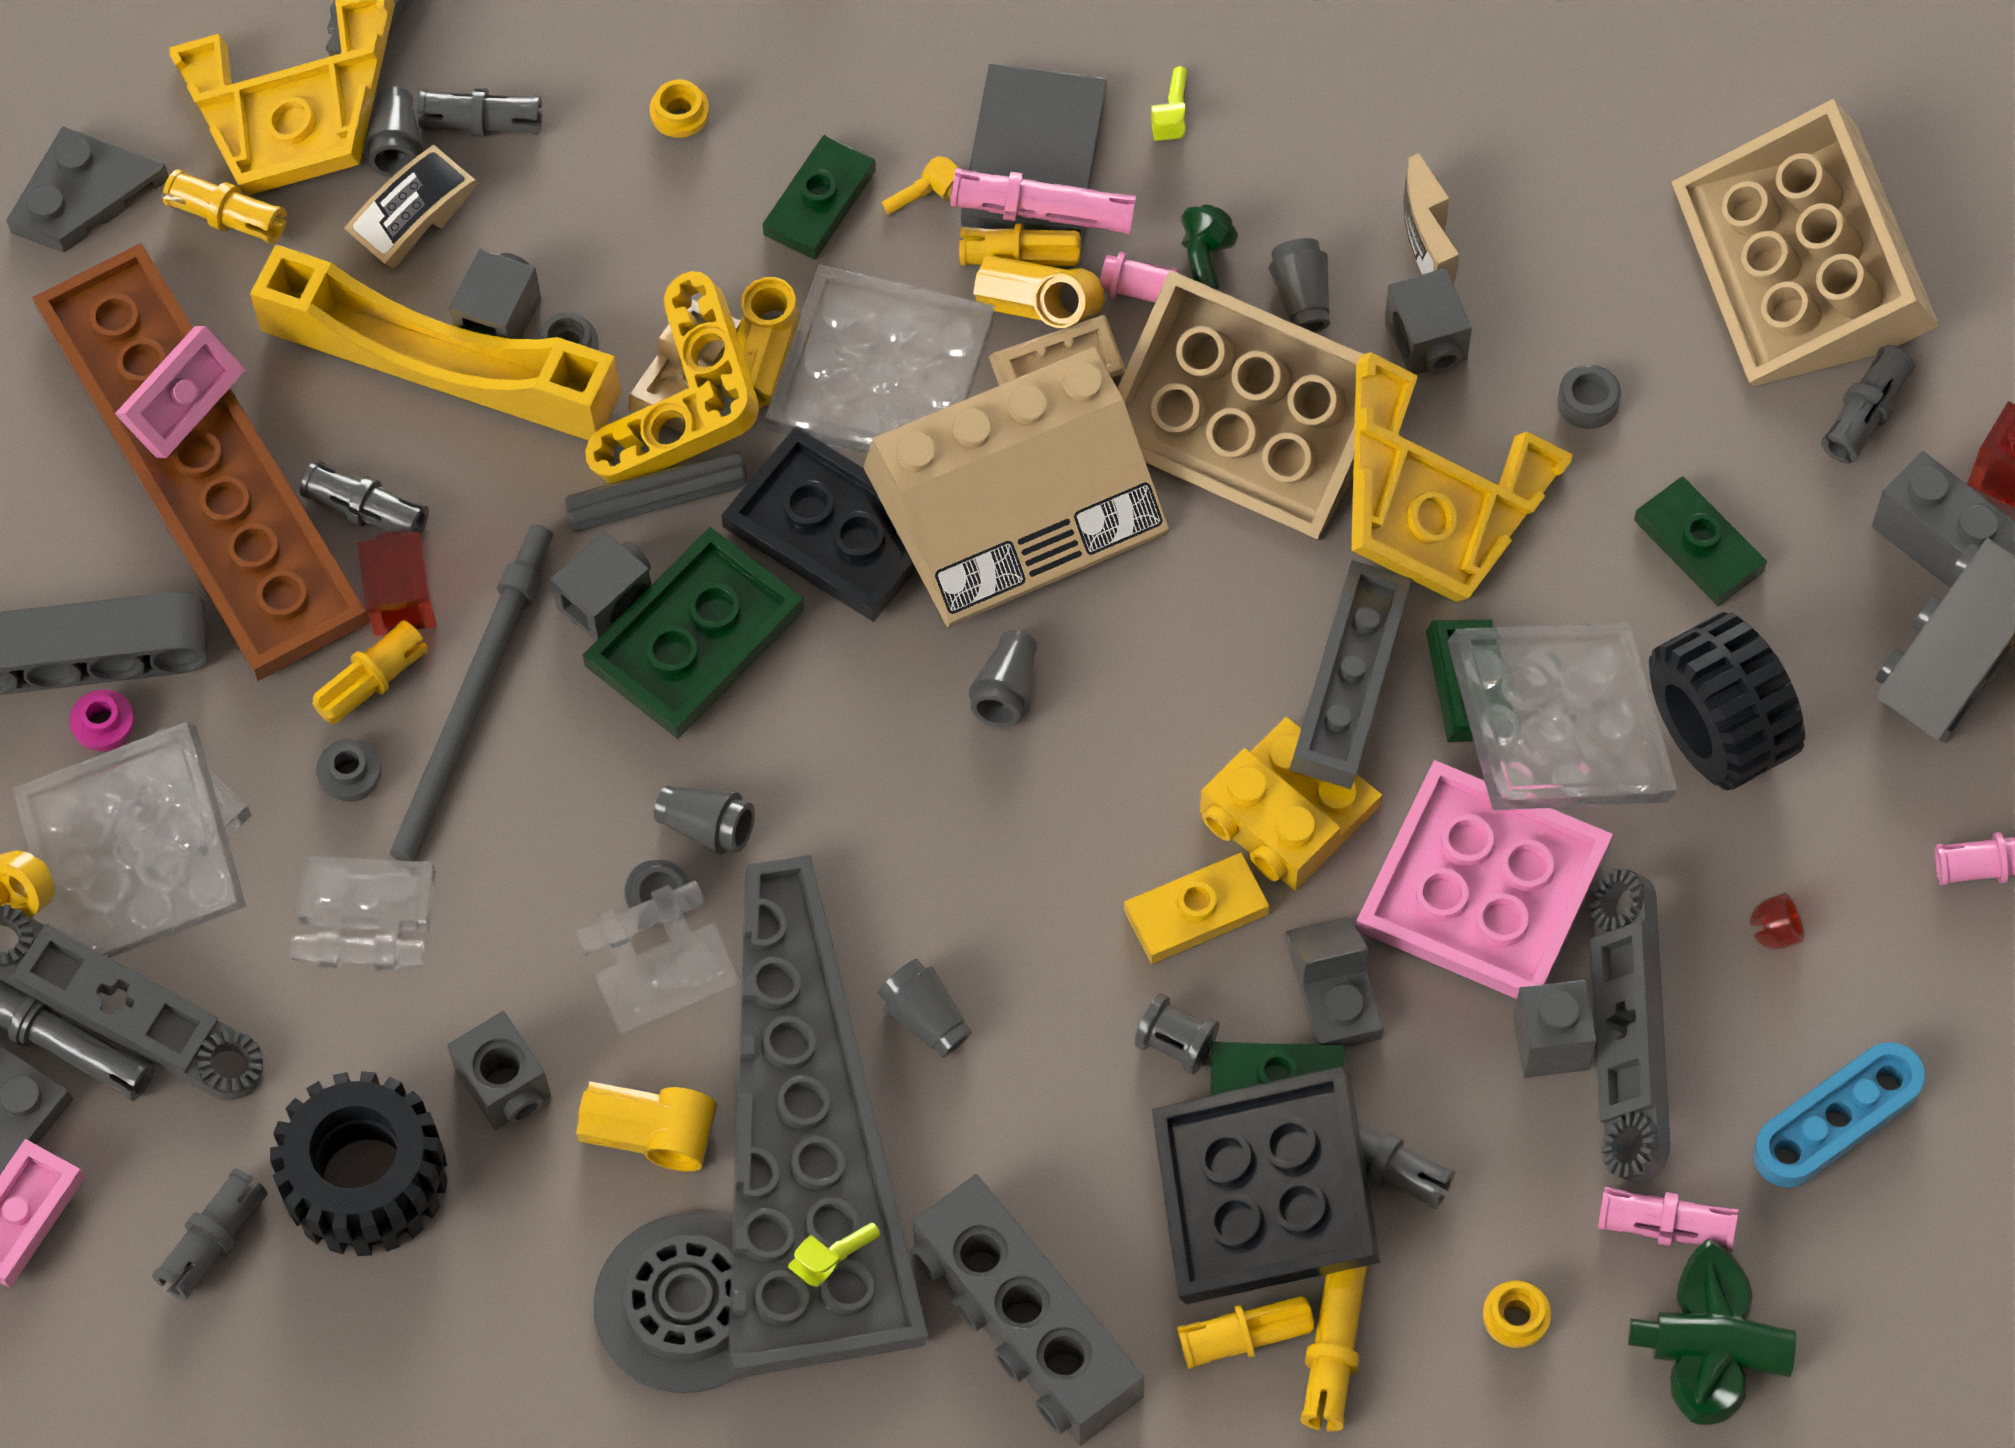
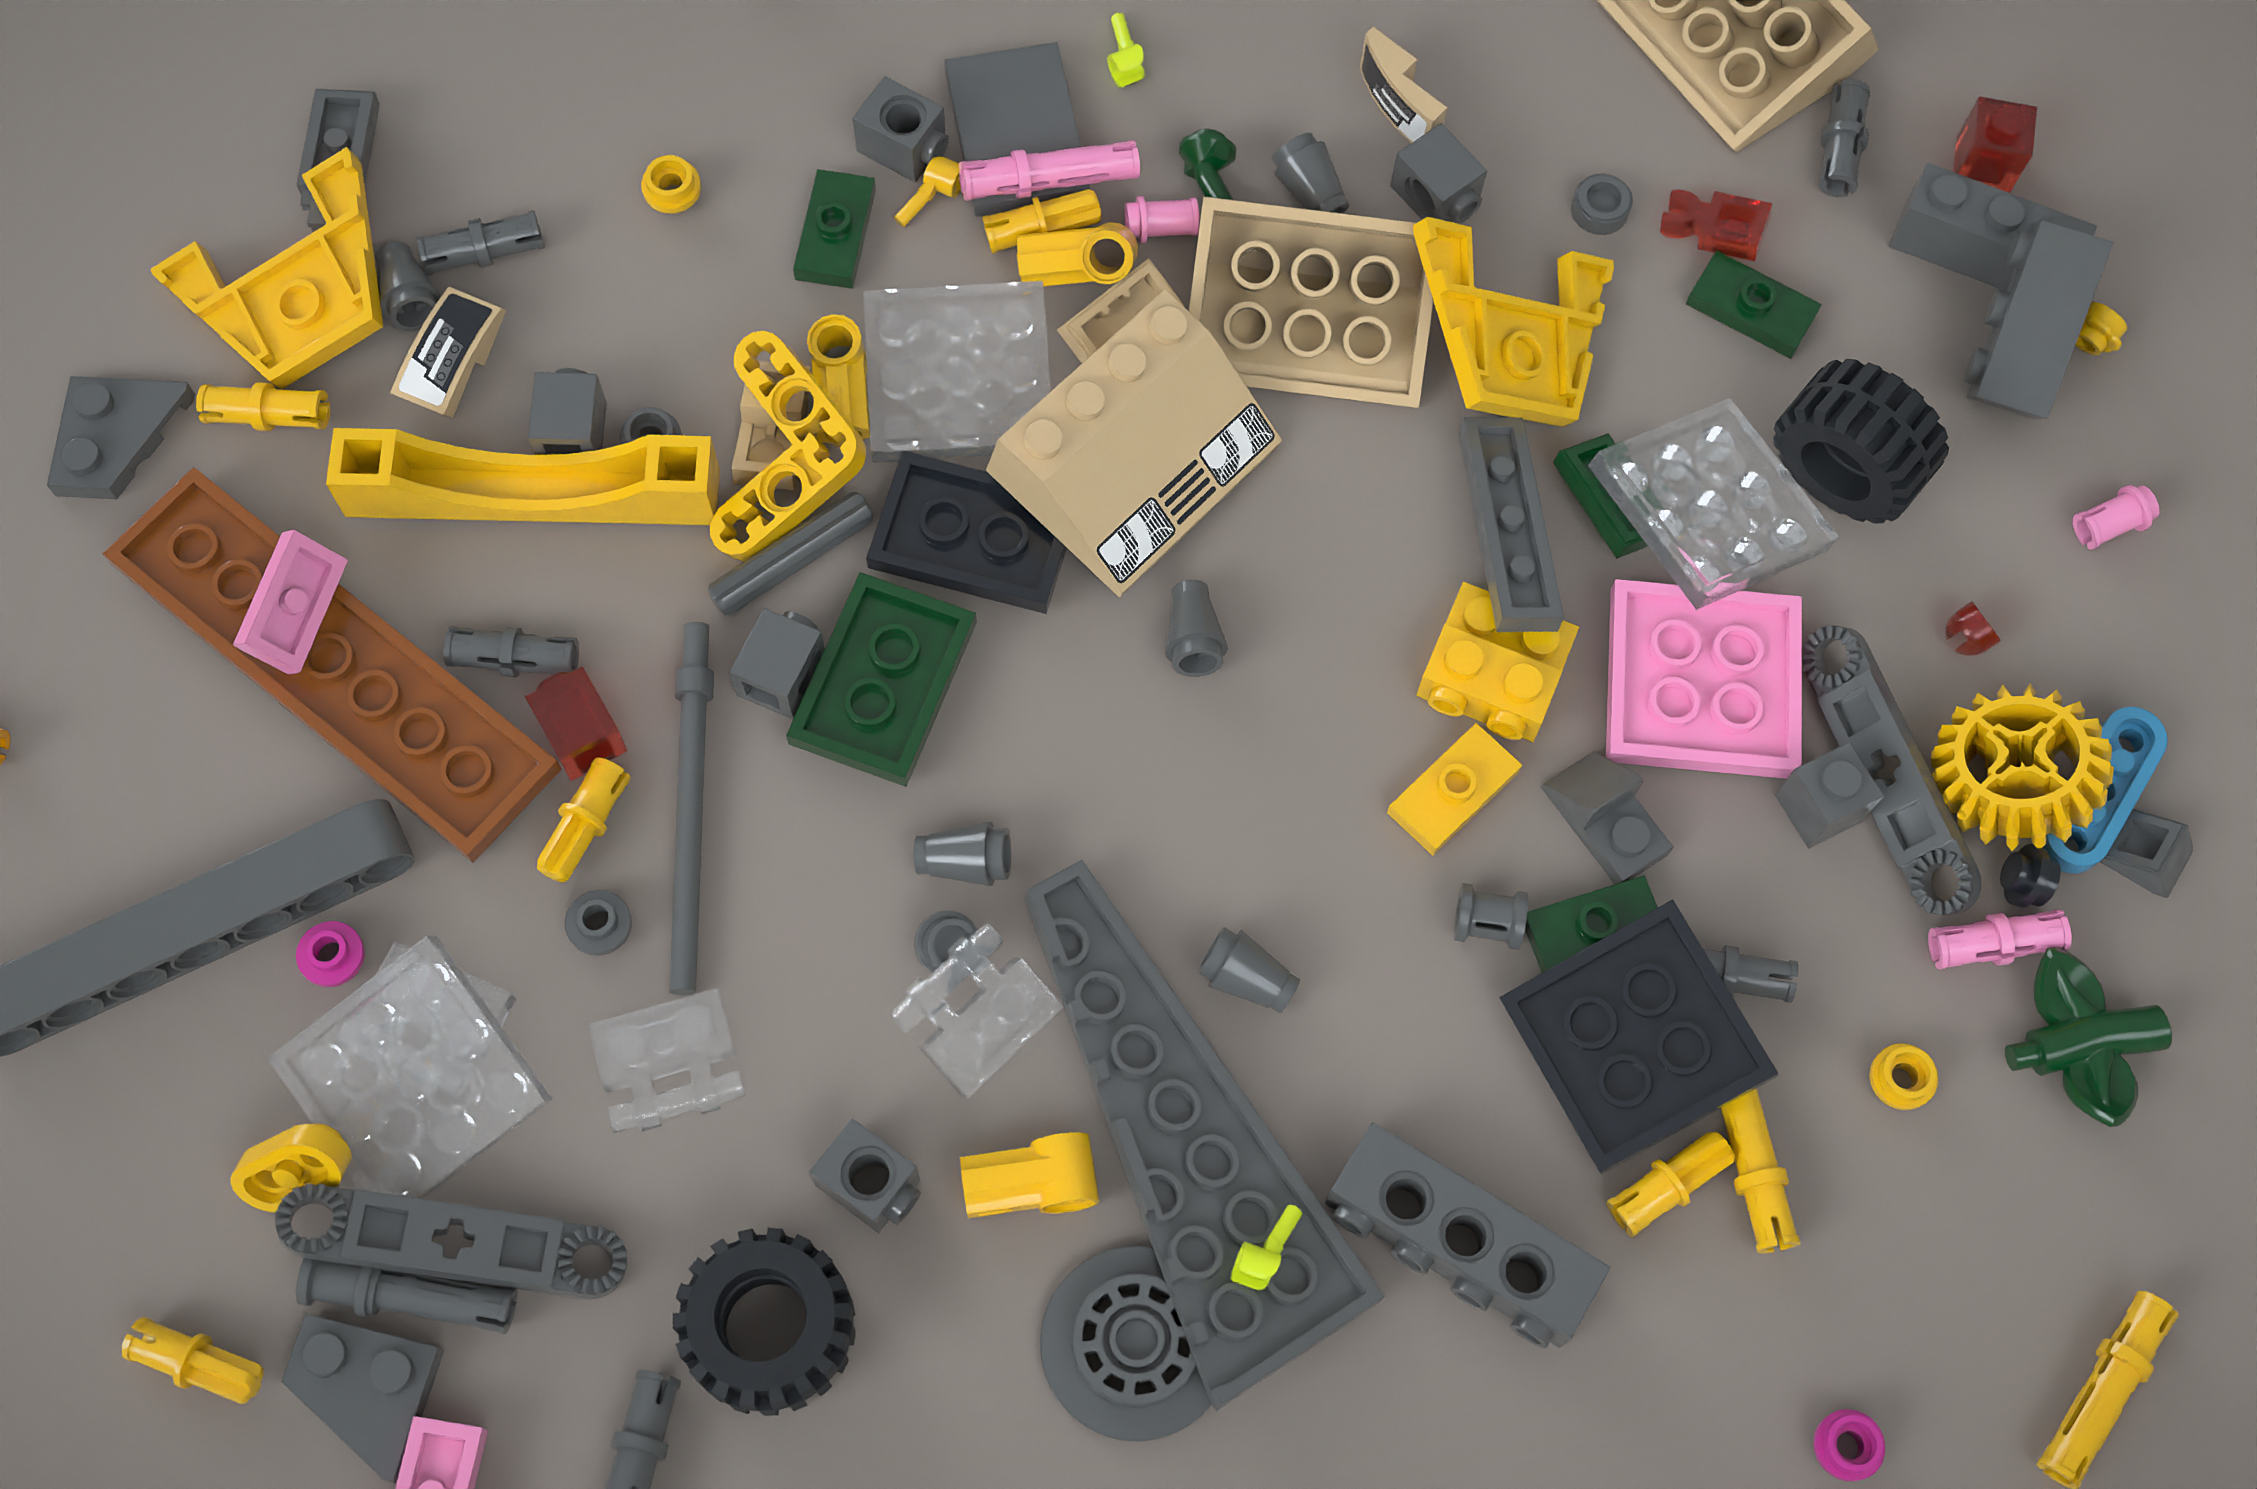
camera: 25 degrees left, 5 degrees up
none -> dark grey brick [852,76,949,182]
none -> clear red plate [1660,190,1773,261]
none -> yellow gear [1931,683,2114,851]
none -> black plate [2000,844,2061,908]
none -> dark grey slope [2100,809,2193,898]

